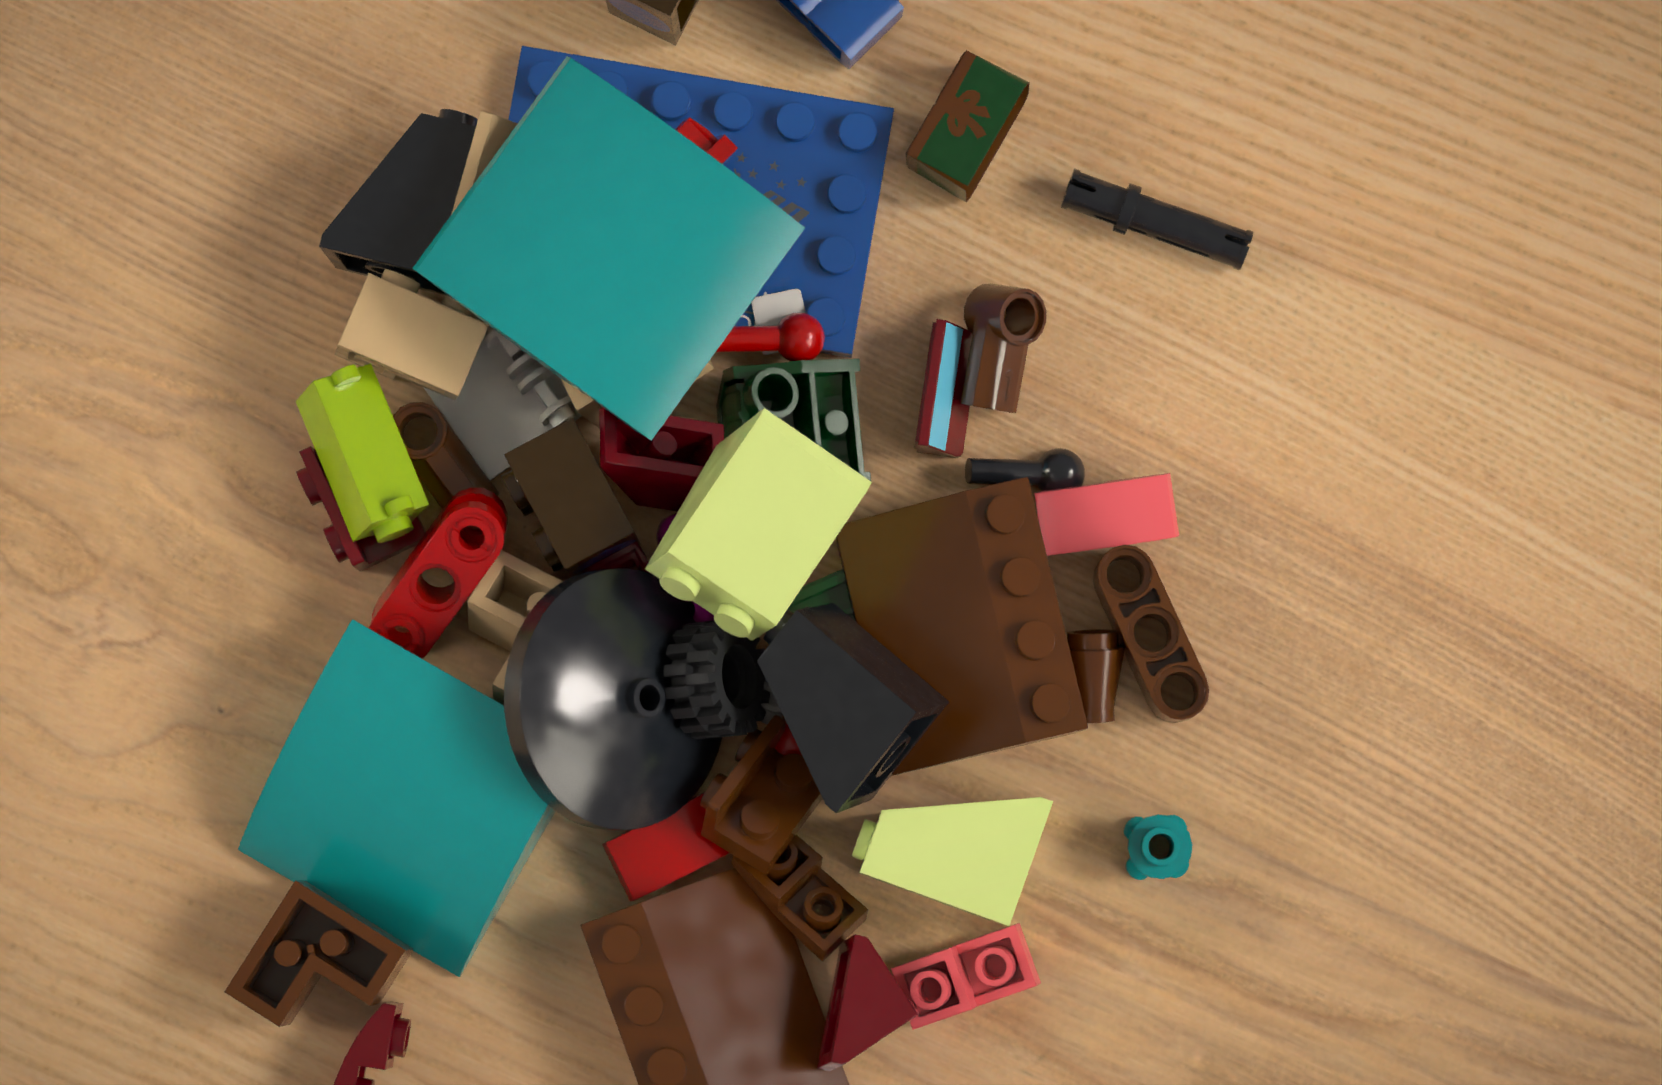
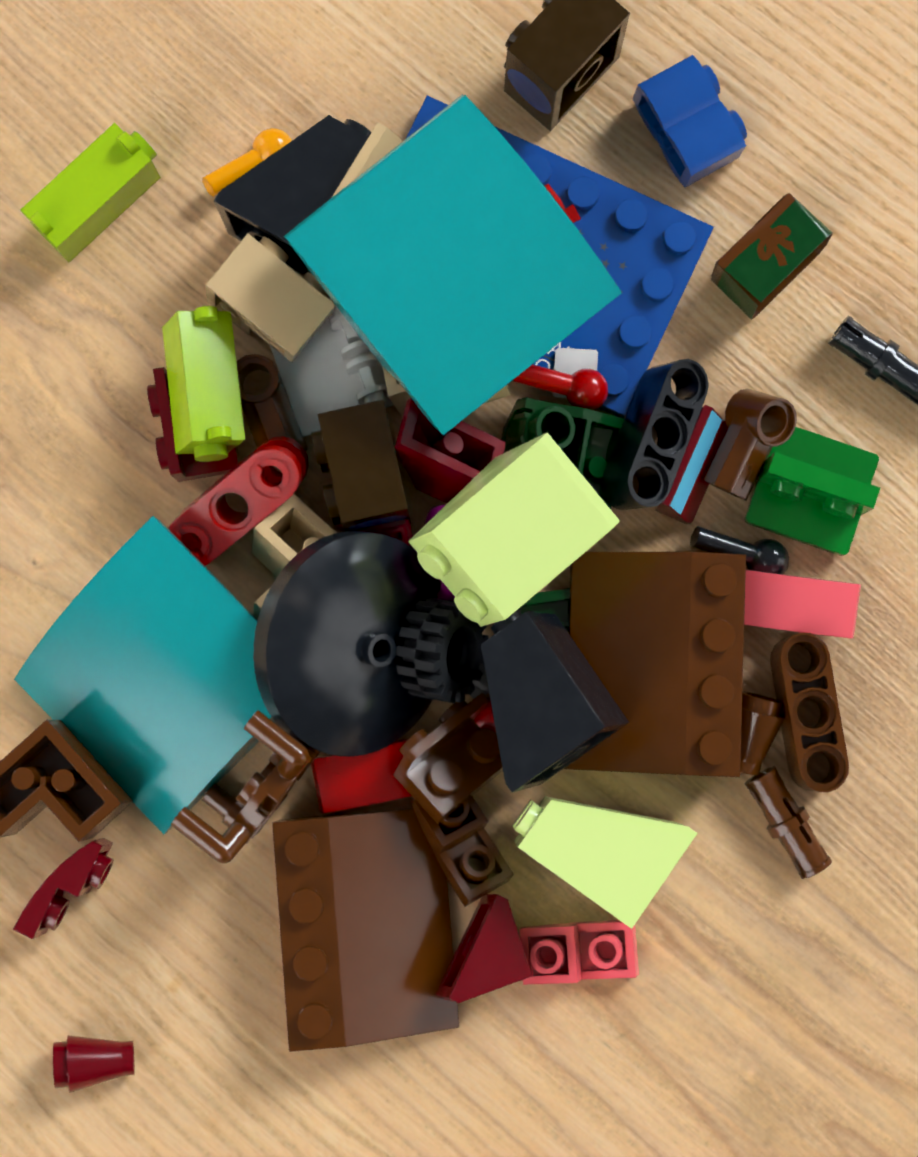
camera: 15 degrees right, 0 degrees up
teal brick [1123,814,1193,880] -> none
none -> lime brick [20,122,161,262]
none -> reddish brown plate [171,710,321,864]
none -> light orange bar [202,128,292,197]
none -> black beam [601,359,709,510]
none -> green bracket [744,427,880,556]
none -> reddish brown pin [744,766,832,879]

